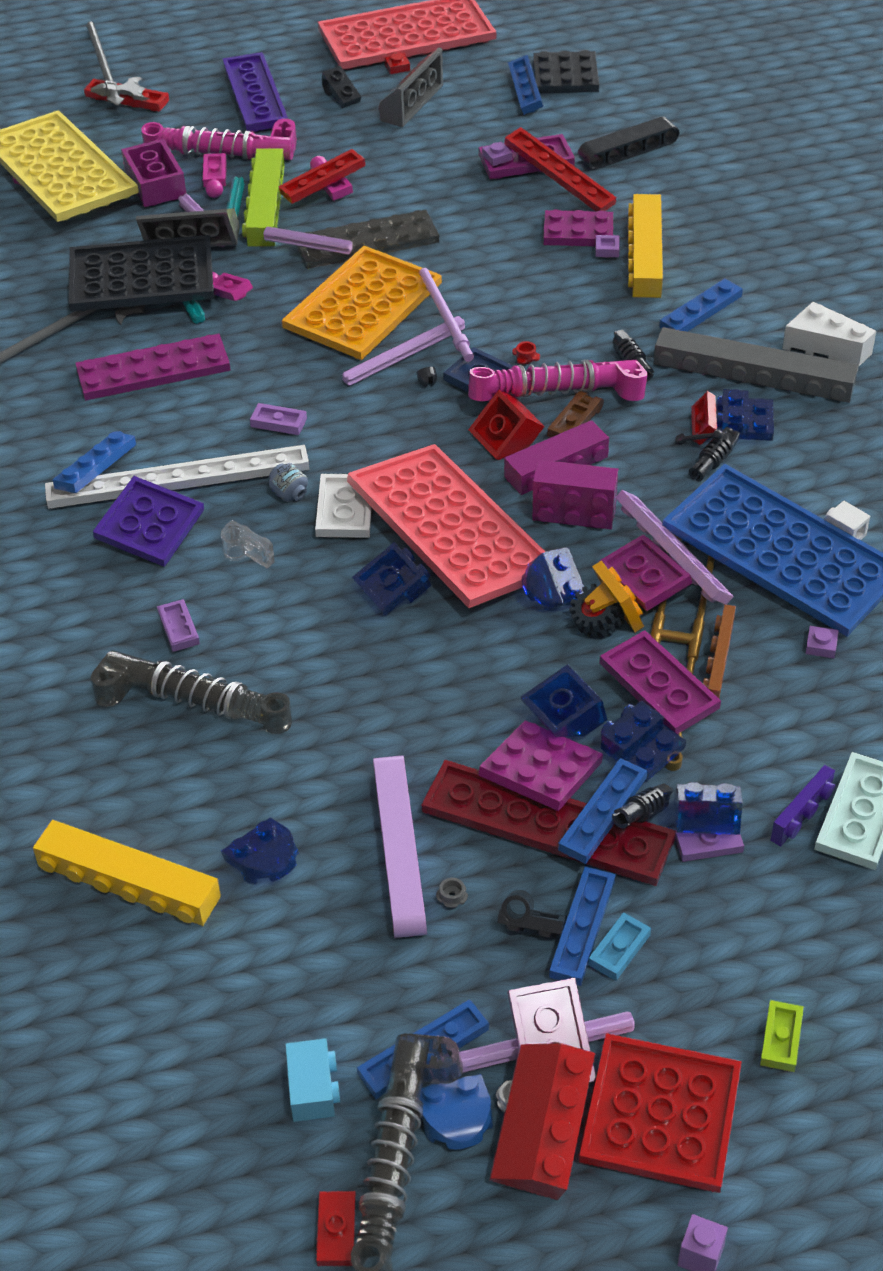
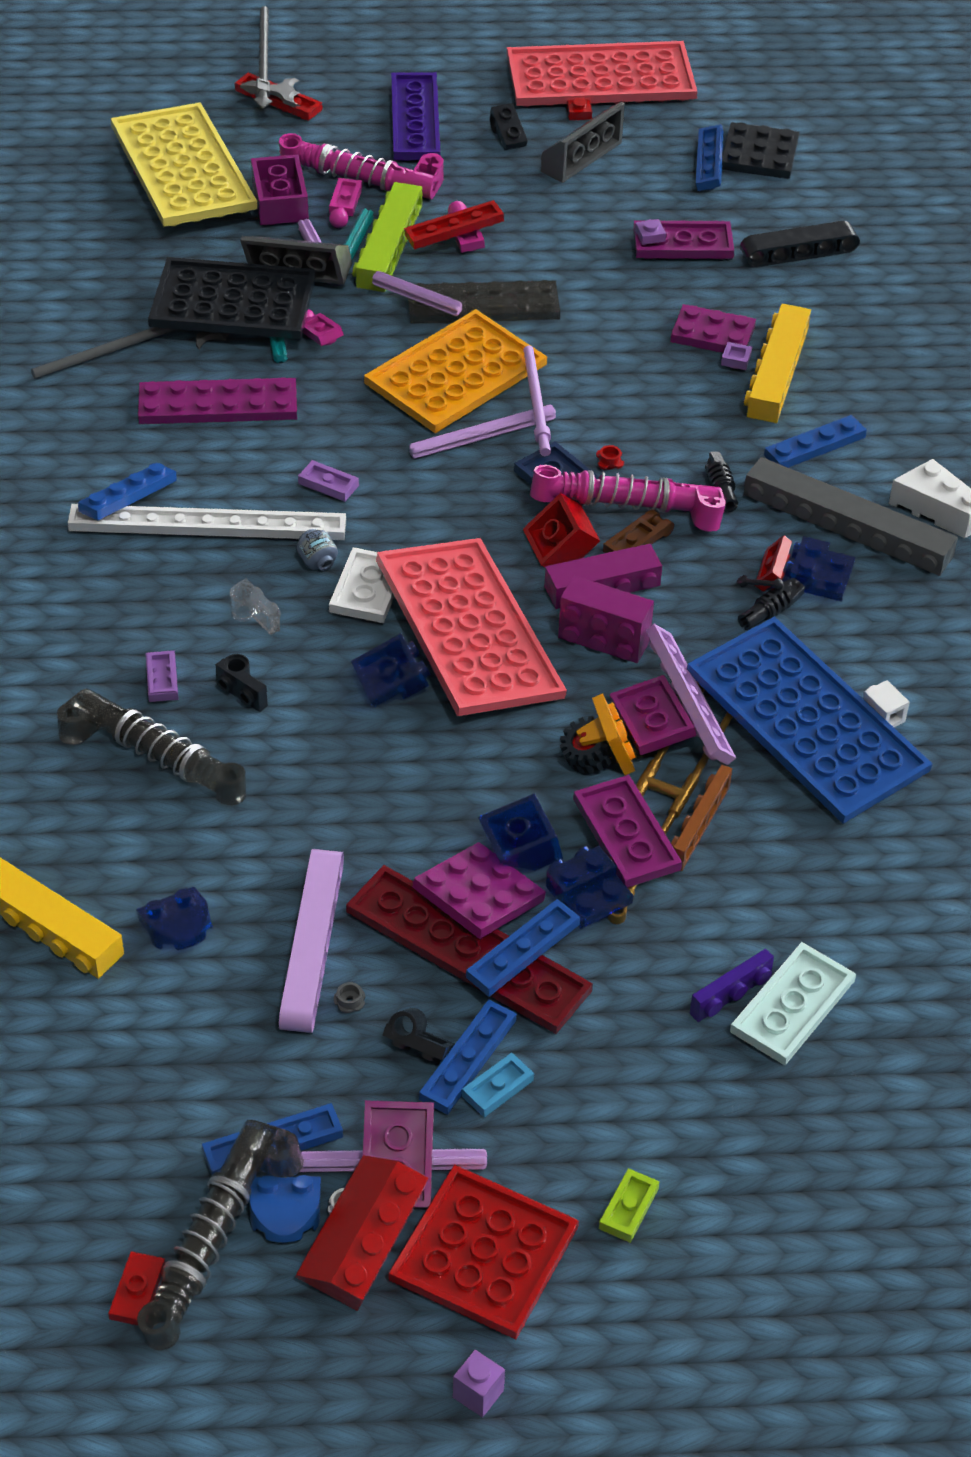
camera: 10 degrees right, 0 degrees up
dark purple plate [93,476,204,567] -> none
medium azure brick [286,1038,340,1122] -> none
black hinge [416,367,437,387] -> none
red plate [505,127,617,211] -> none
clear blue slope [522,547,584,611] -> none
black hinge [612,783,673,828] -> none
clear blue slope [674,782,743,835] -> none
medium lavender plate [675,821,744,862] -> none
medium lavender plate [806,626,839,658] -> none
none -> black plate [215,654,268,712]

